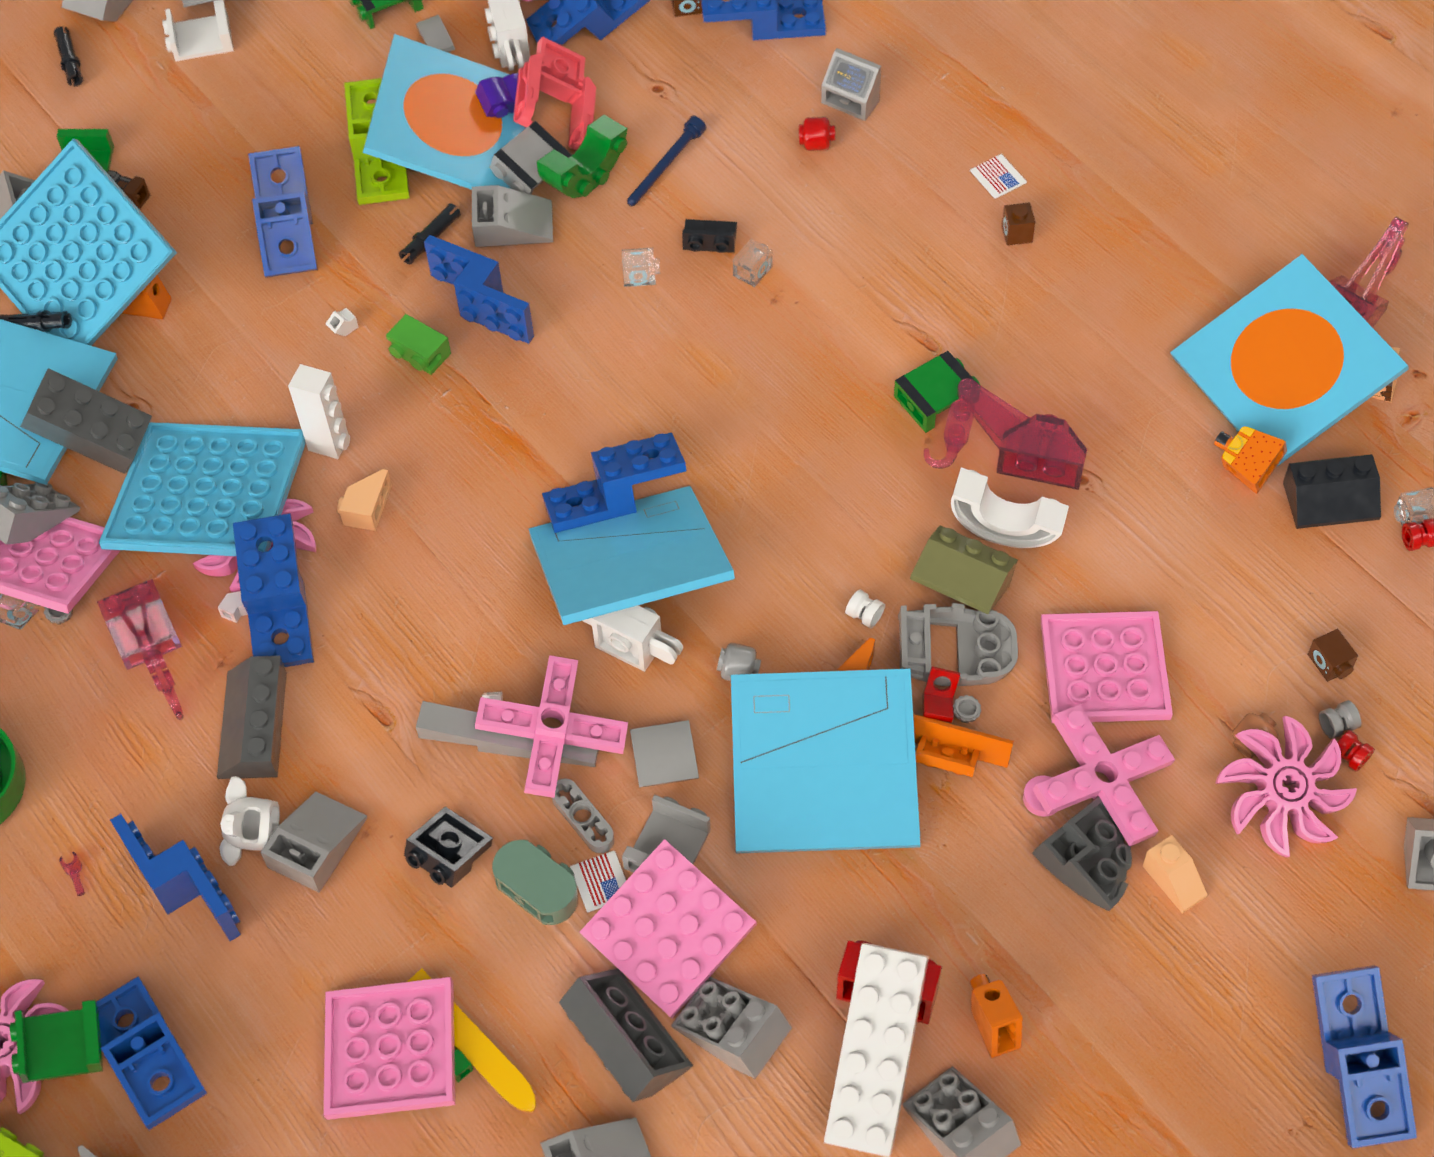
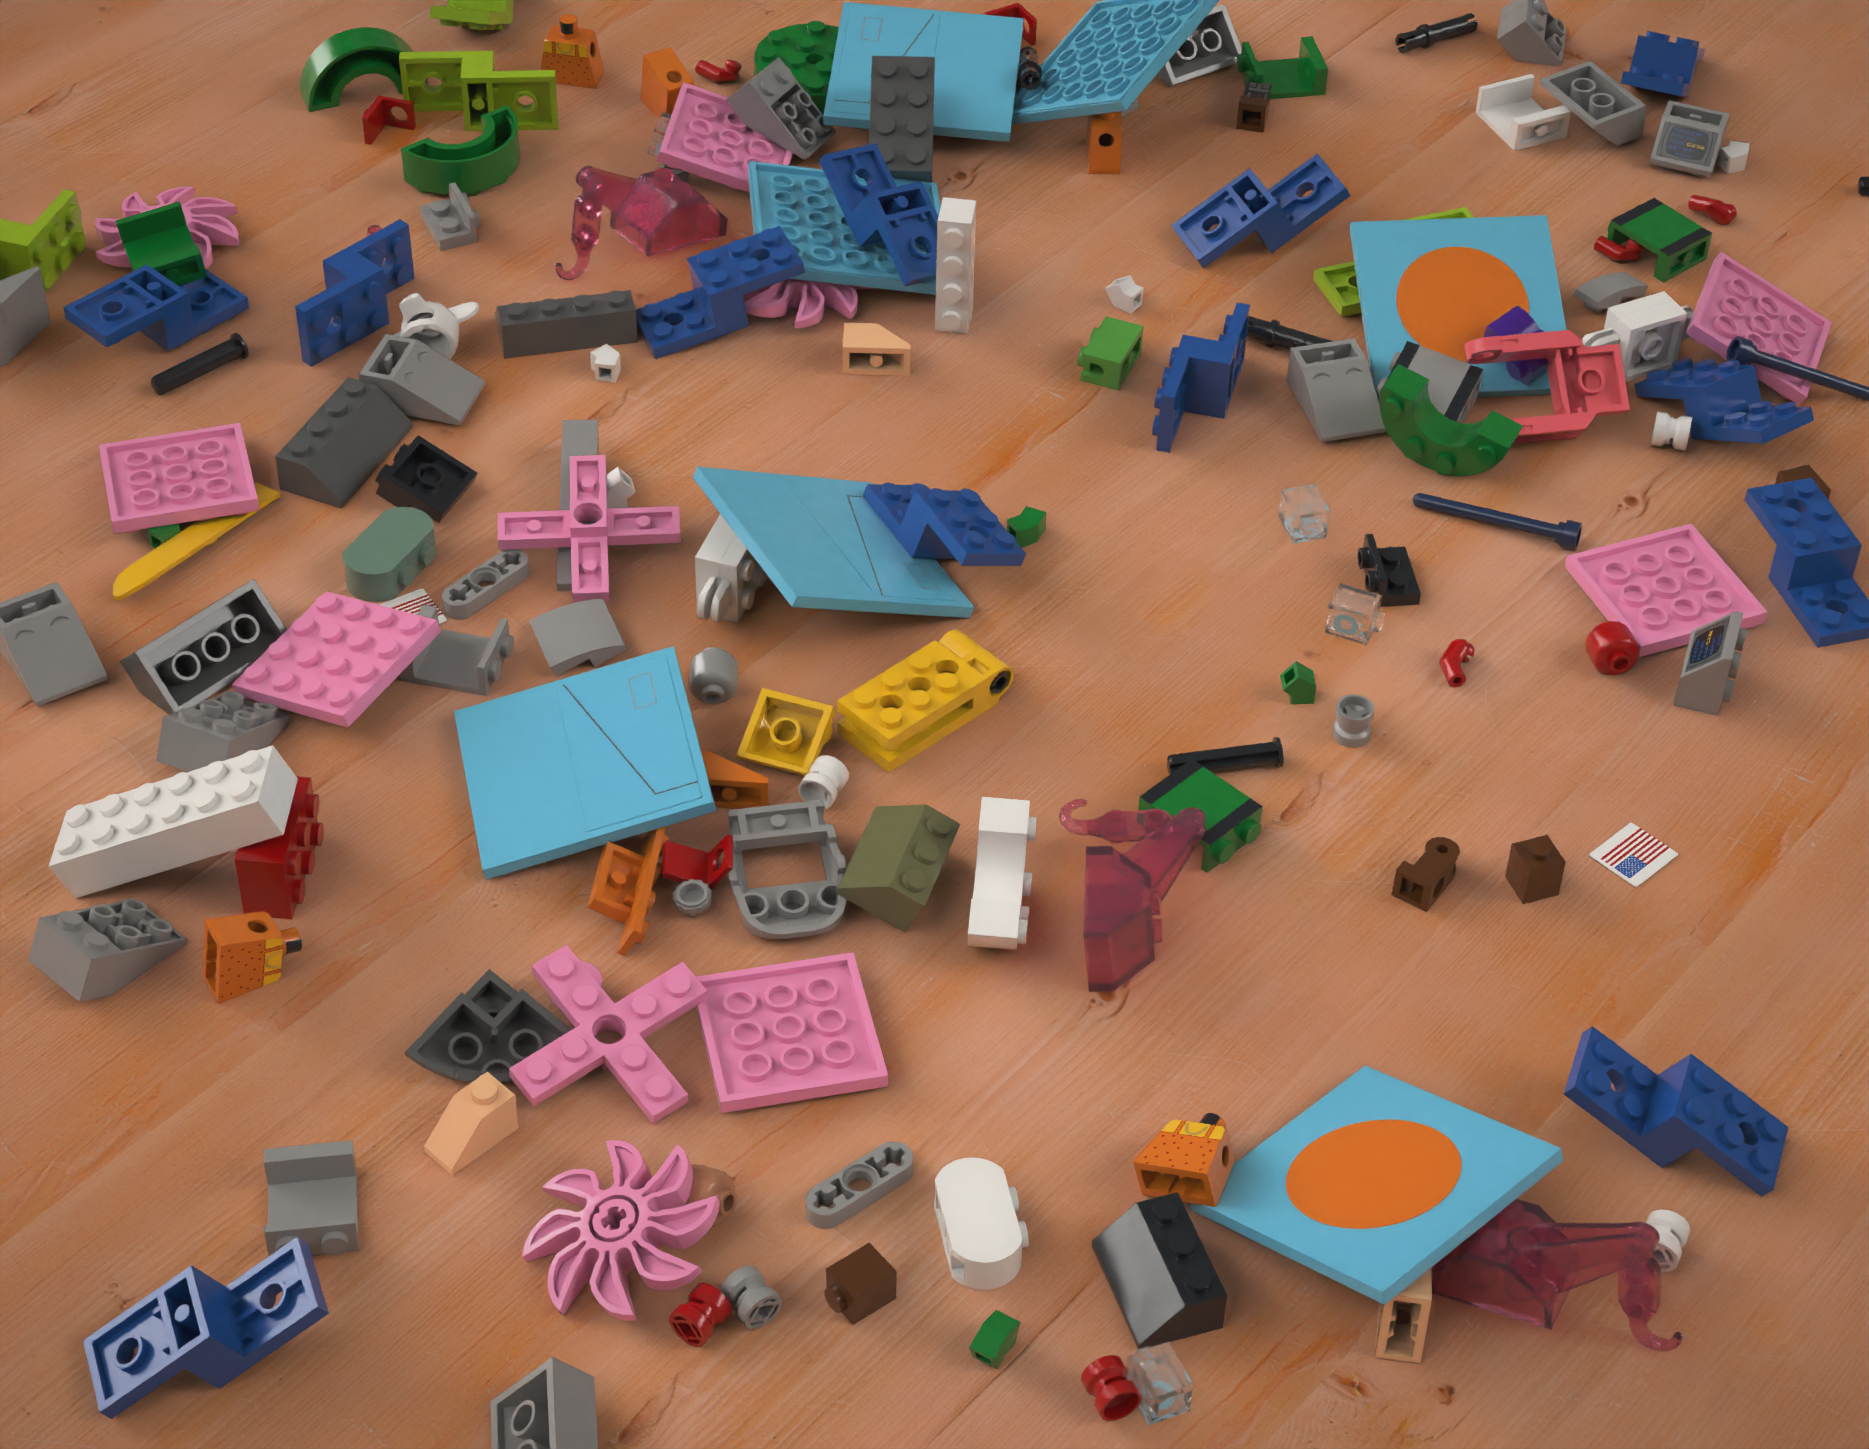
camera: 75 degrees right, 15 degrees down
none -> black axle [150,333,249,395]
none -> light grey panel [264,1140,359,1256]
none -> dark grey slope [275,377,413,508]
none -> light grey bracket [419,183,481,251]
none -> white piece [590,344,621,383]
none -> yellow slope [736,688,836,776]
none -> light grey beam [806,1141,913,1229]
none -> blue bracket [819,143,938,287]
none -> yellow hinge [837,629,1014,773]
none -> white brick [934,1158,1029,1290]
none -> green piece [969,1310,1020,1369]
none -> green piece [1007,506,1046,548]
none -> black axle [1167,737,1284,774]
none -> green piece [1280,661,1316,704]
none -> light grey wheel [1333,694,1374,748]
none -> reddish brown leg [1392,837,1460,912]
none -> red arm [1439,639,1475,688]
none -> blue bracket [1564,1026,1788,1197]
none -> bright pink plate [1565,523,1768,657]
none -> red arm [1594,236,1645,261]
none -> white wheel [1635,1209,1691,1272]
none -> white wheel [1651,411,1692,451]

